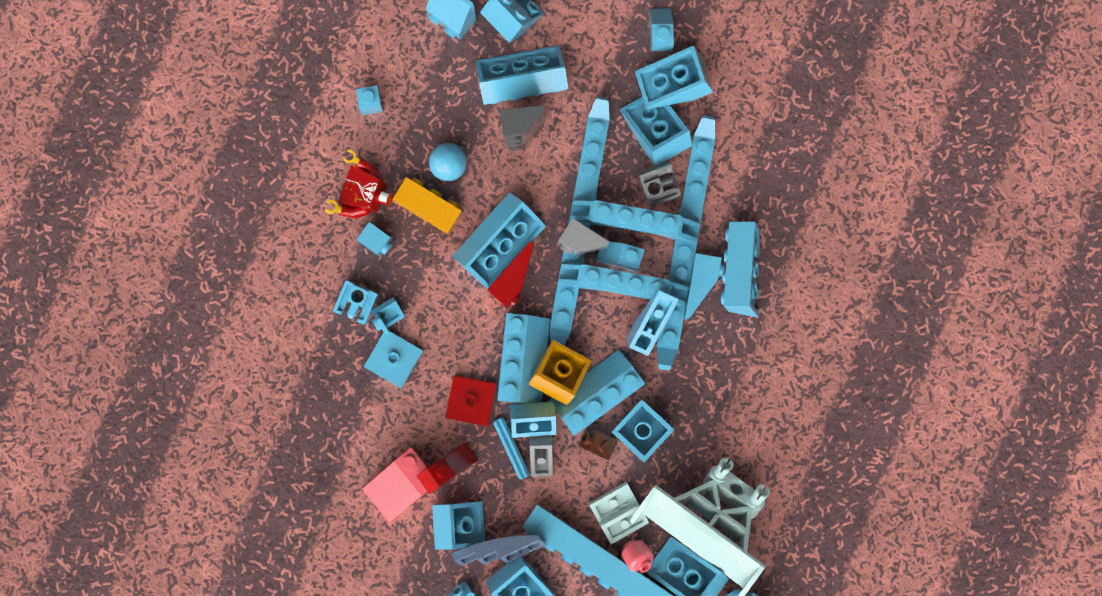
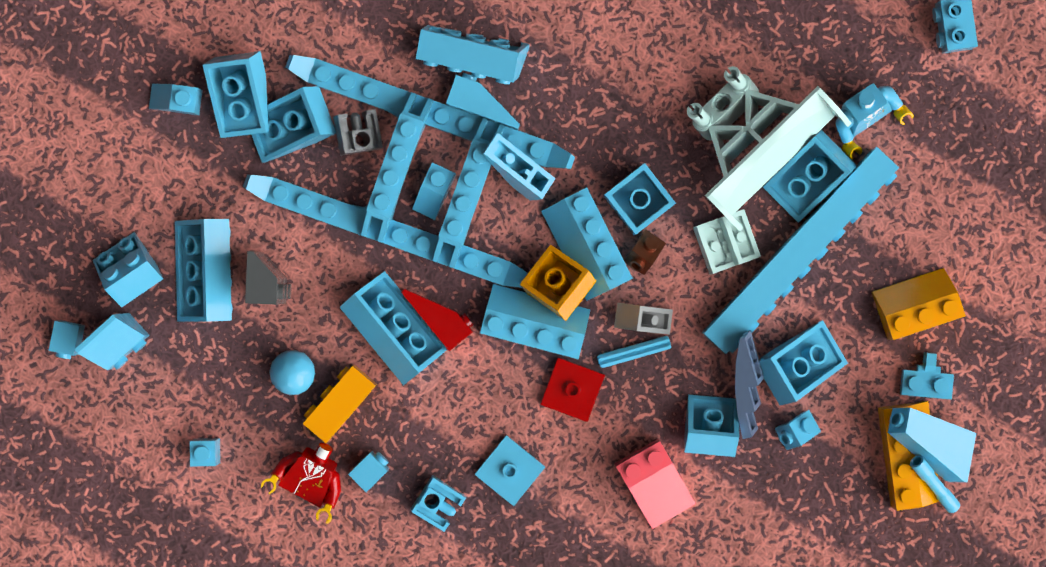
camera: 85 degrees left, 5 degrees up
medium azure bracket [371,298,405,335] -> none
red slope [416,443,478,494] -> none
medium azure brick [510,402,556,438] -> none
light grey slope [558,219,610,255] -> none
coral head [621,540,654,573] -> none

